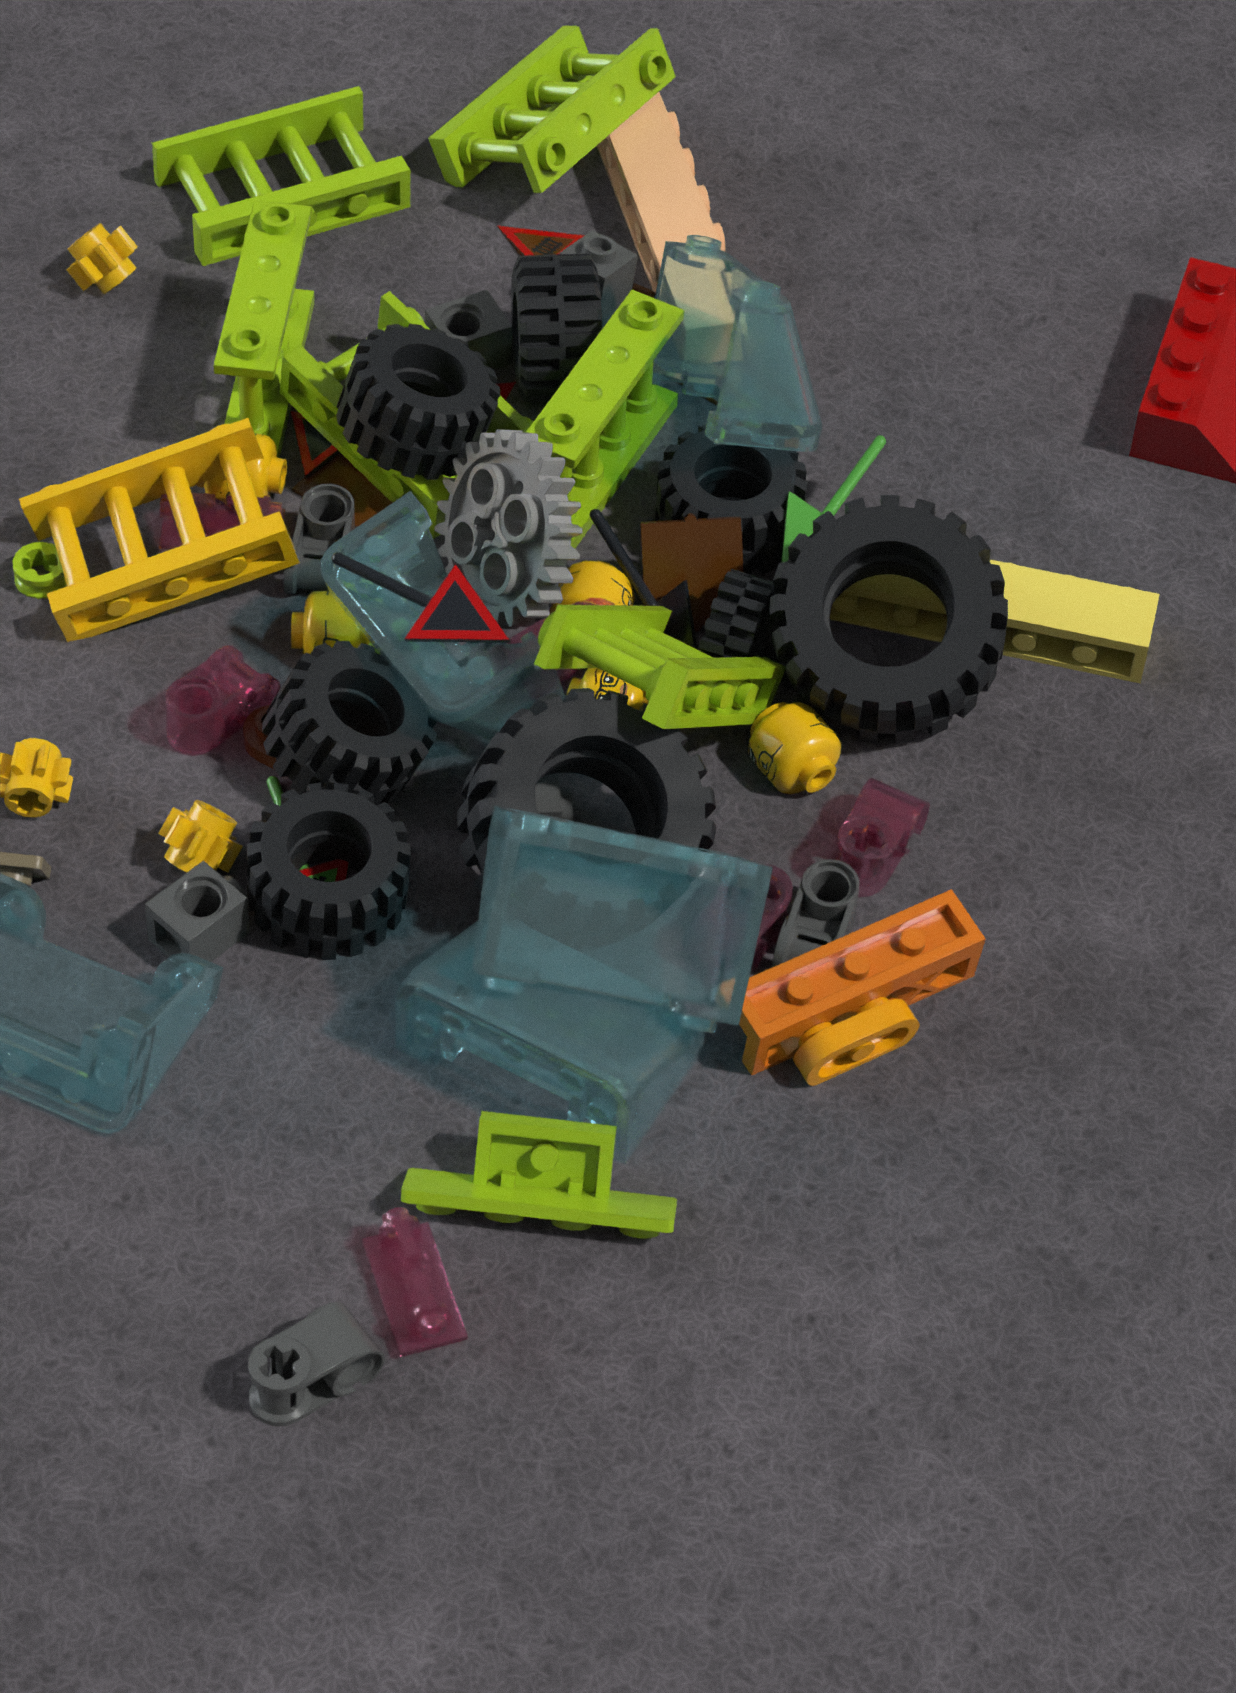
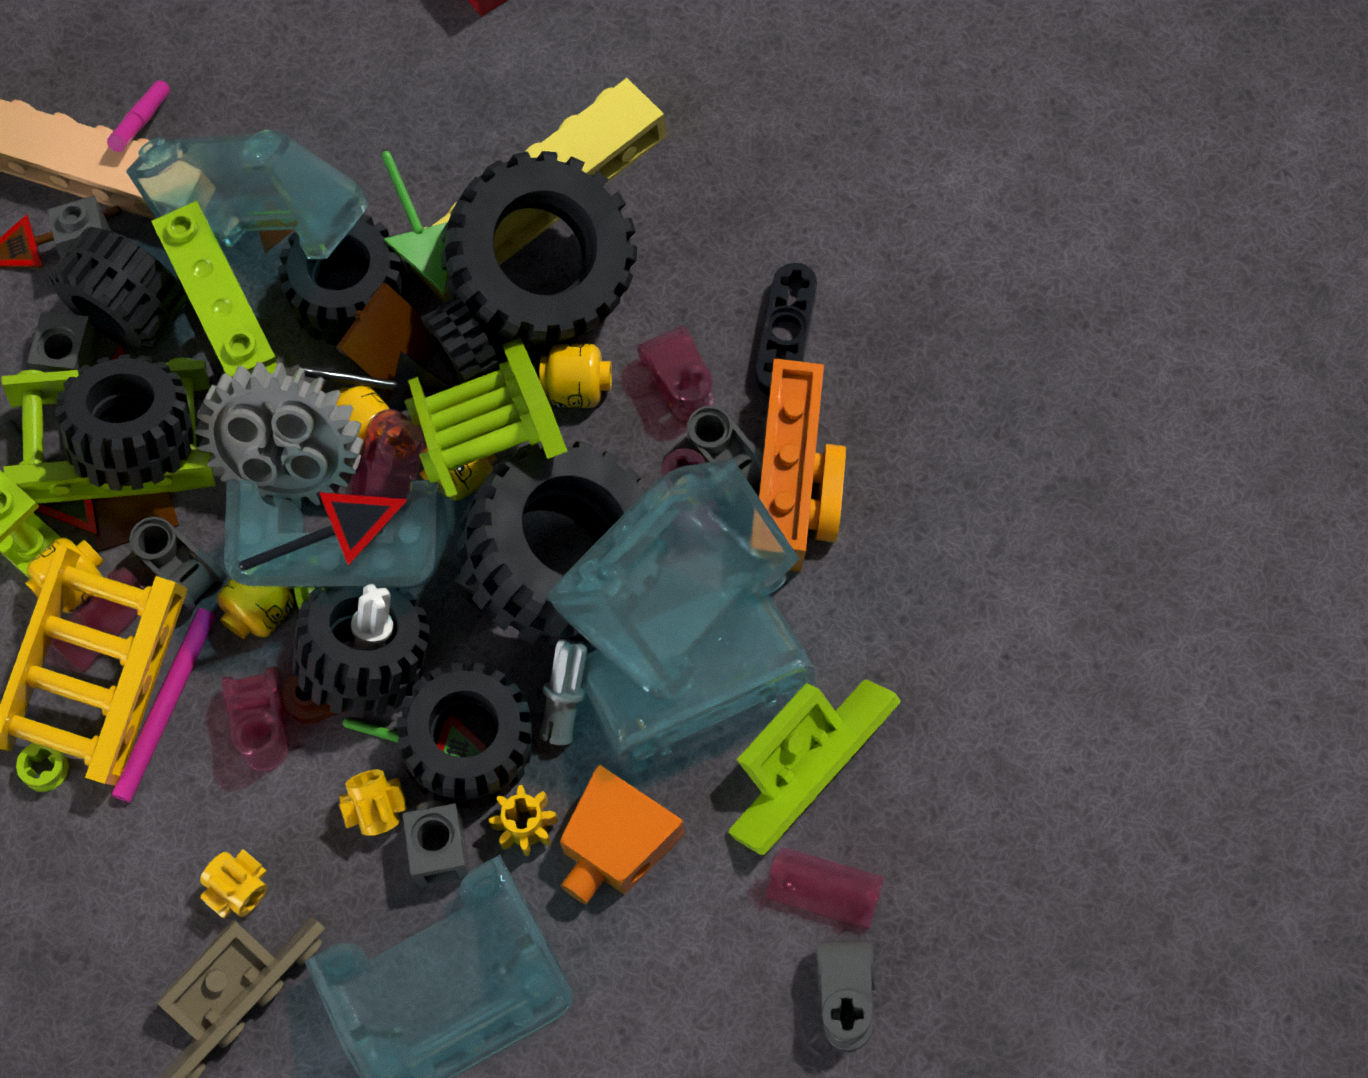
camera: 45 degrees left, 15 degrees up
none -> dark pink piece [107,80,170,152]
none -> dark pink bar [111,608,217,803]
none -> white axle [351,584,393,651]
none -> yellow gear [489,785,558,856]
none -> light grey axle [539,639,587,745]
none -> orange torso [560,764,685,905]
none -> black beam [756,263,817,396]

